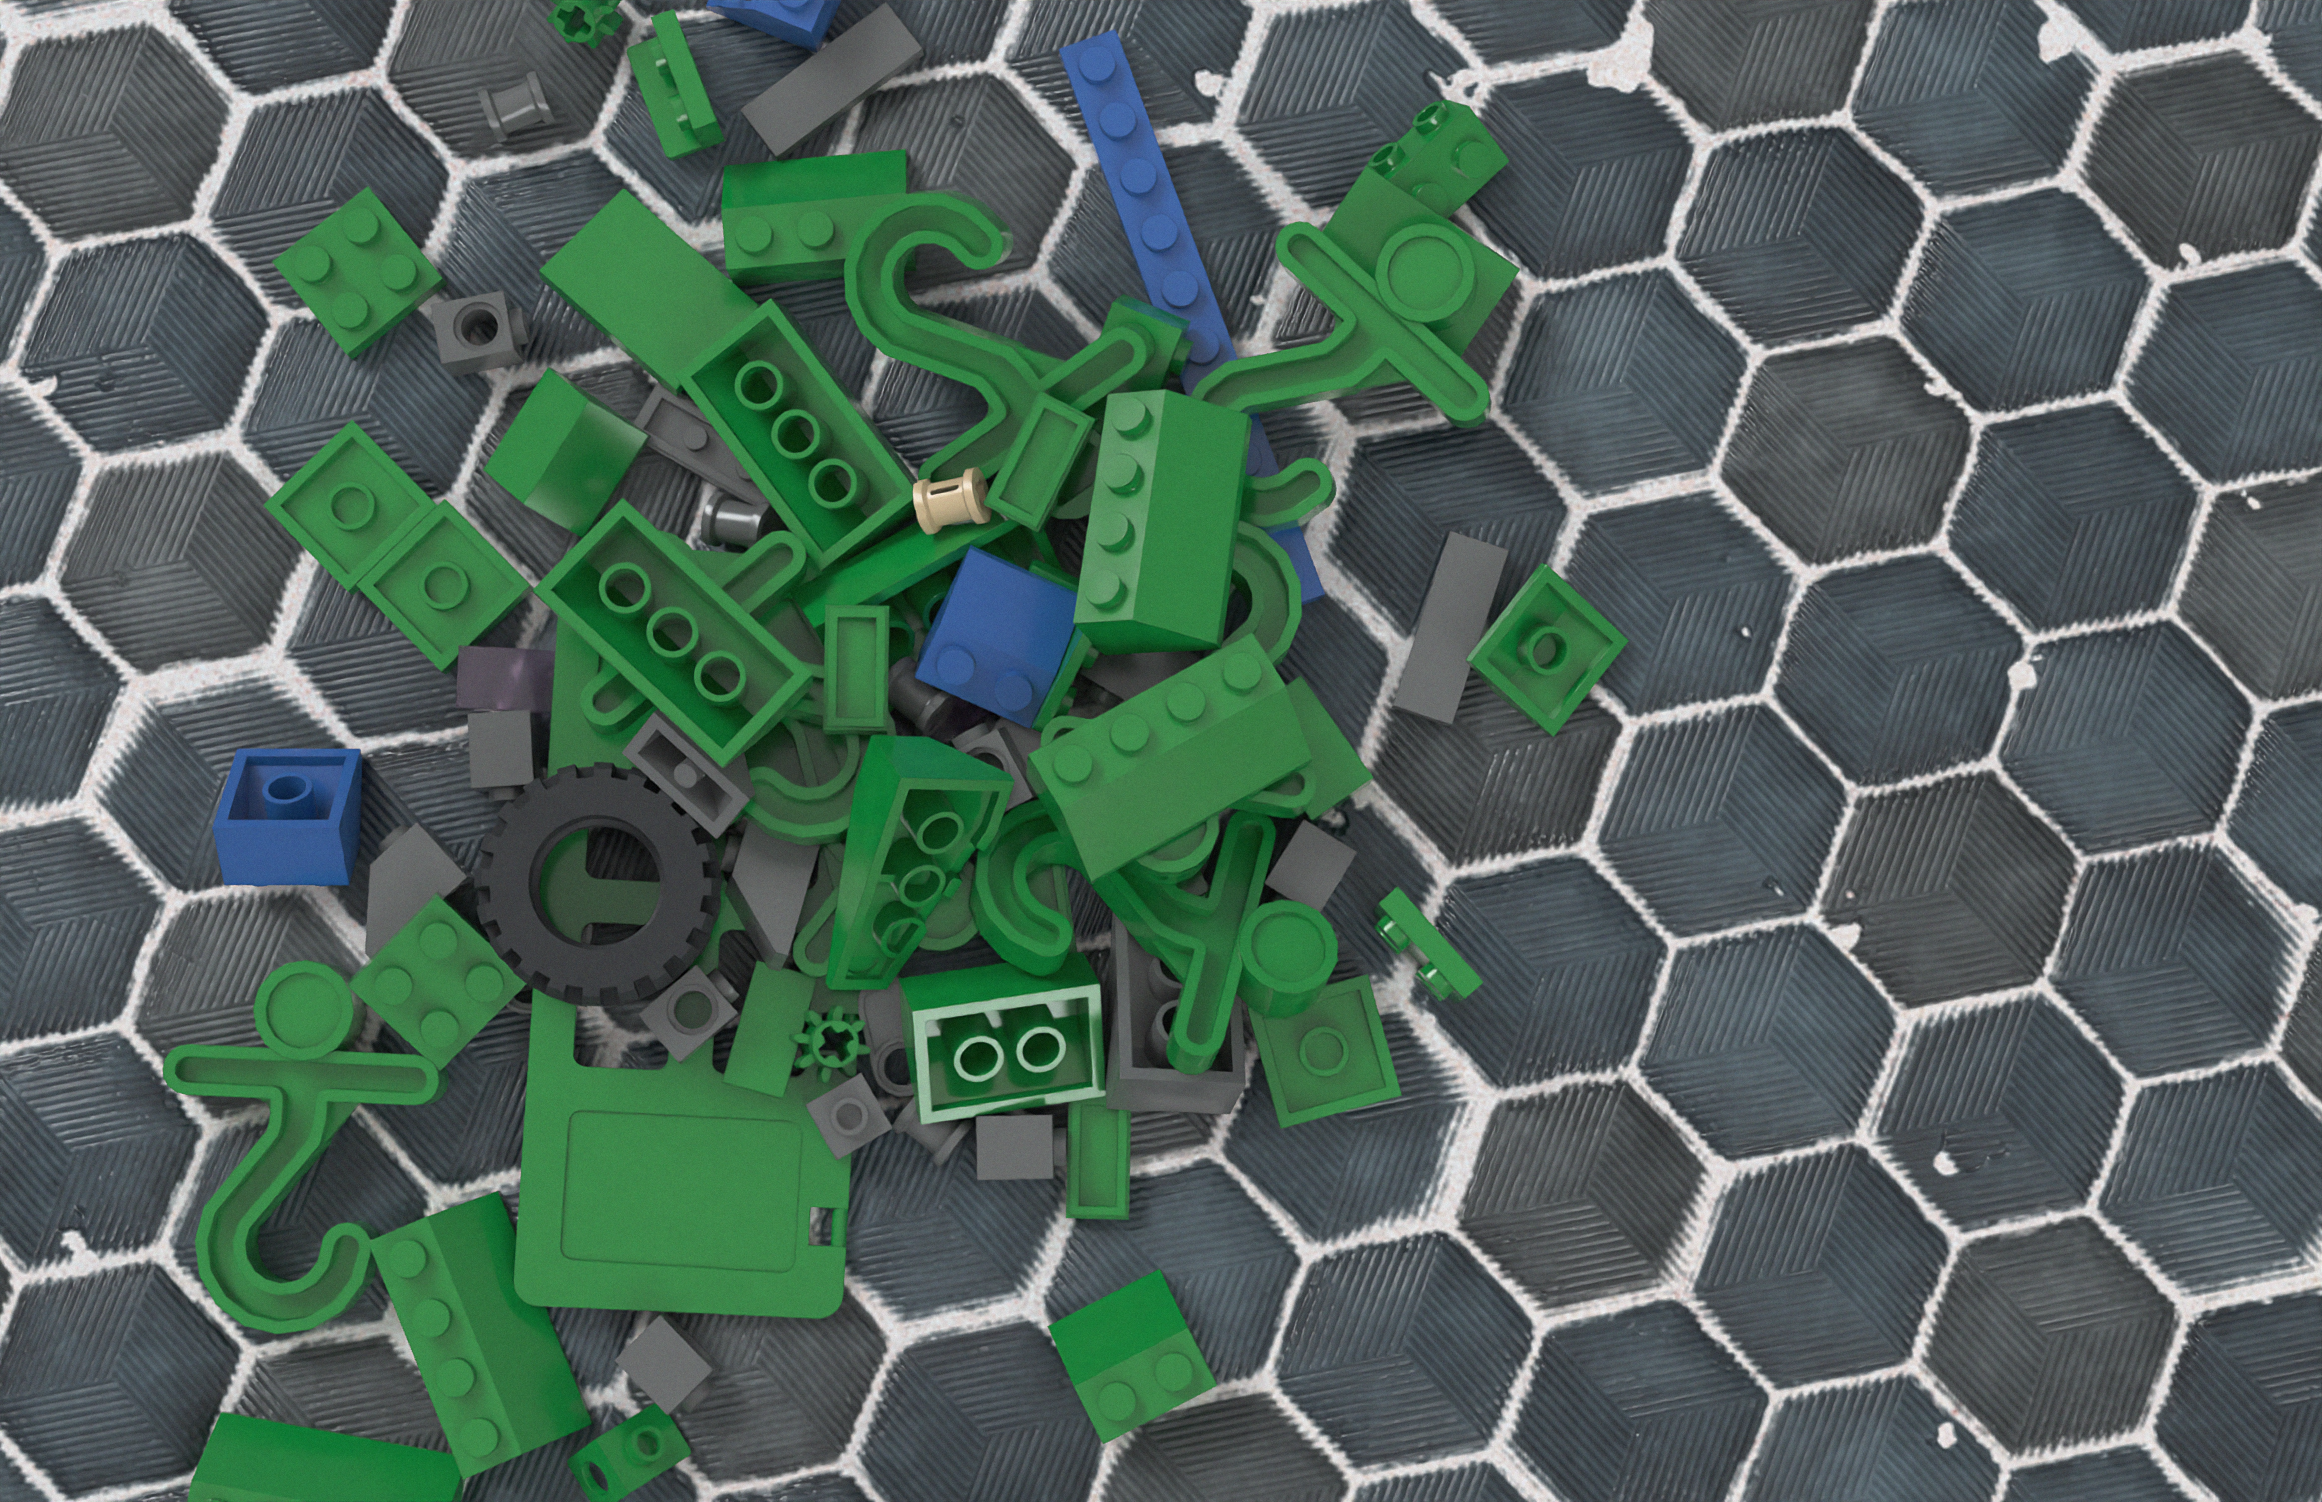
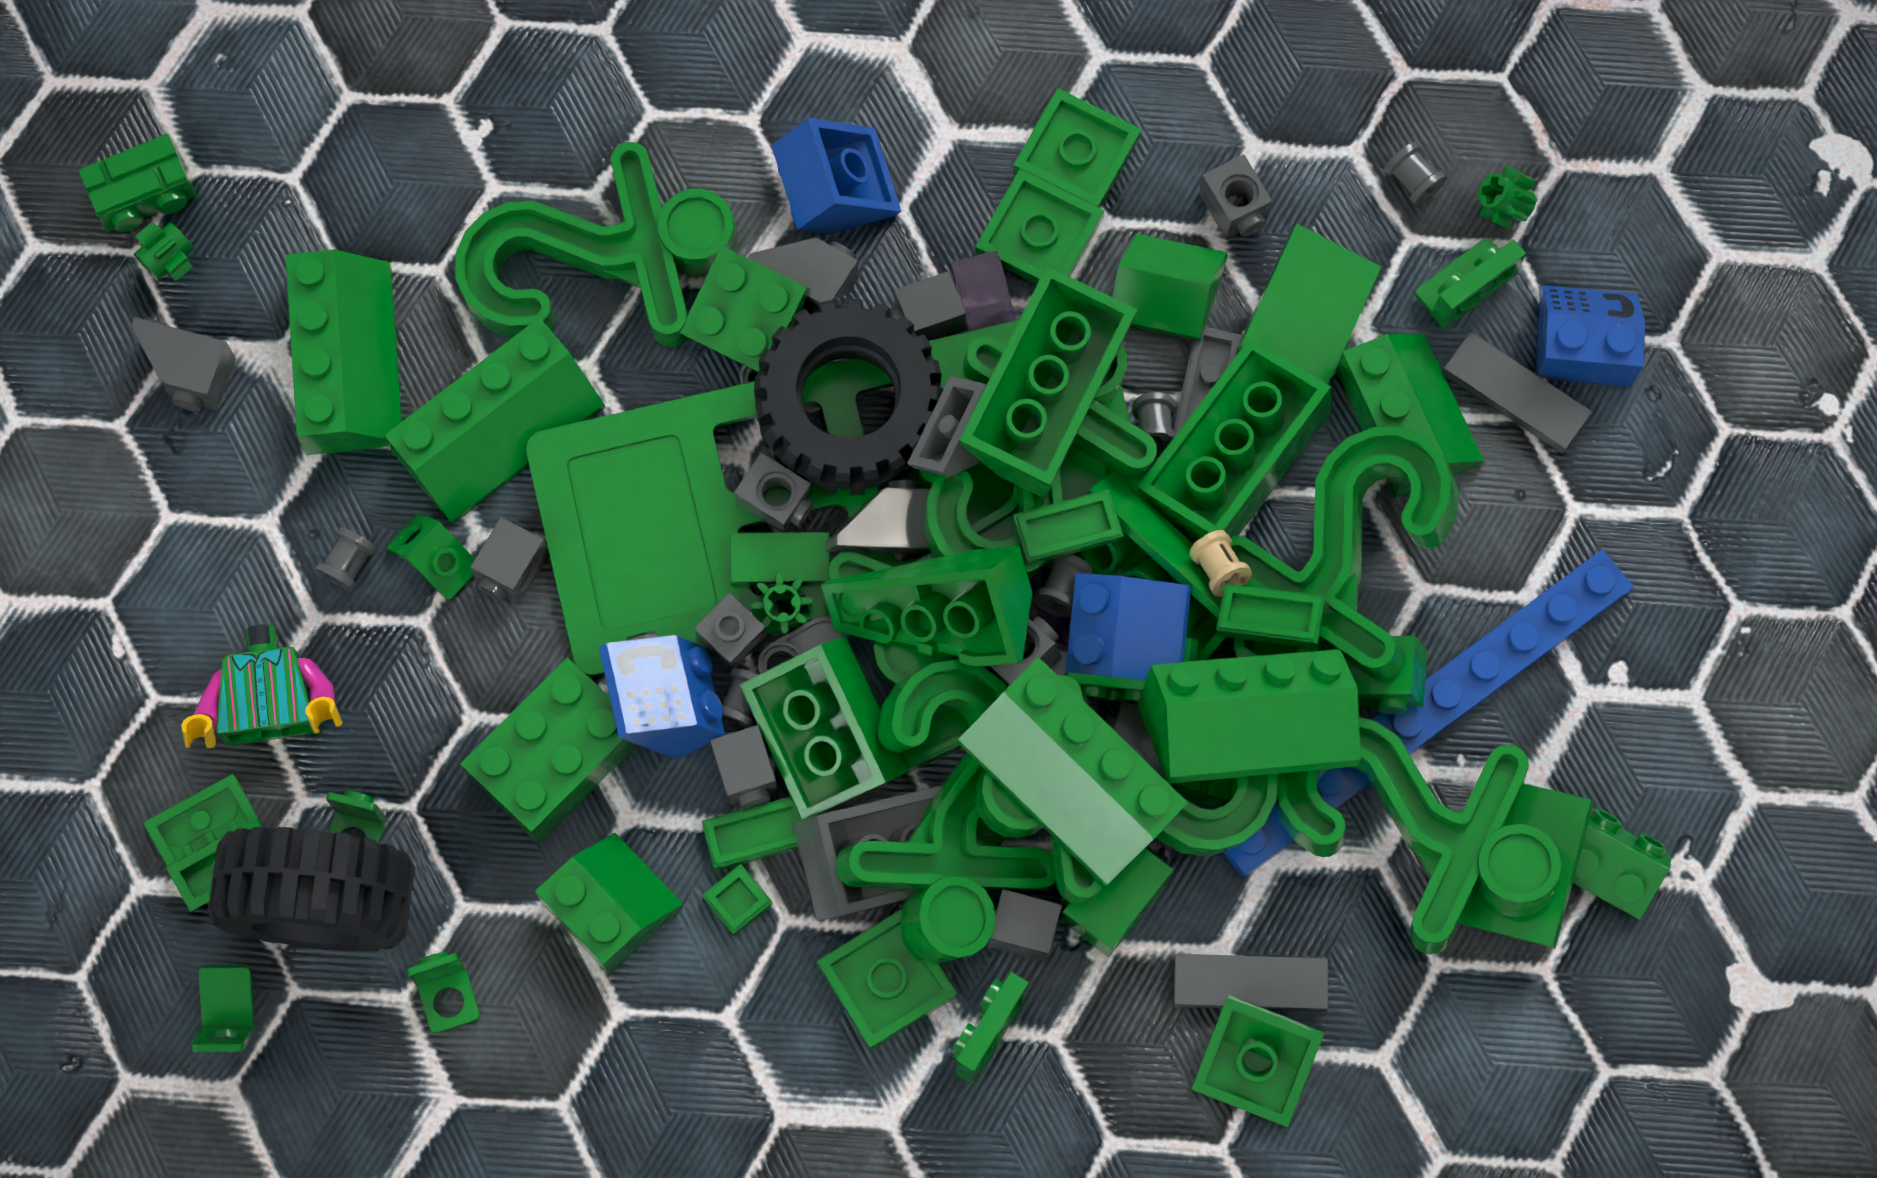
camera: 70 degrees right, 10 degrees down
green plate [272,186,447,359] -> none
none -> green brick [460,657,637,844]
none -> blue slope [599,635,725,759]
none -> green tile [701,864,773,937]

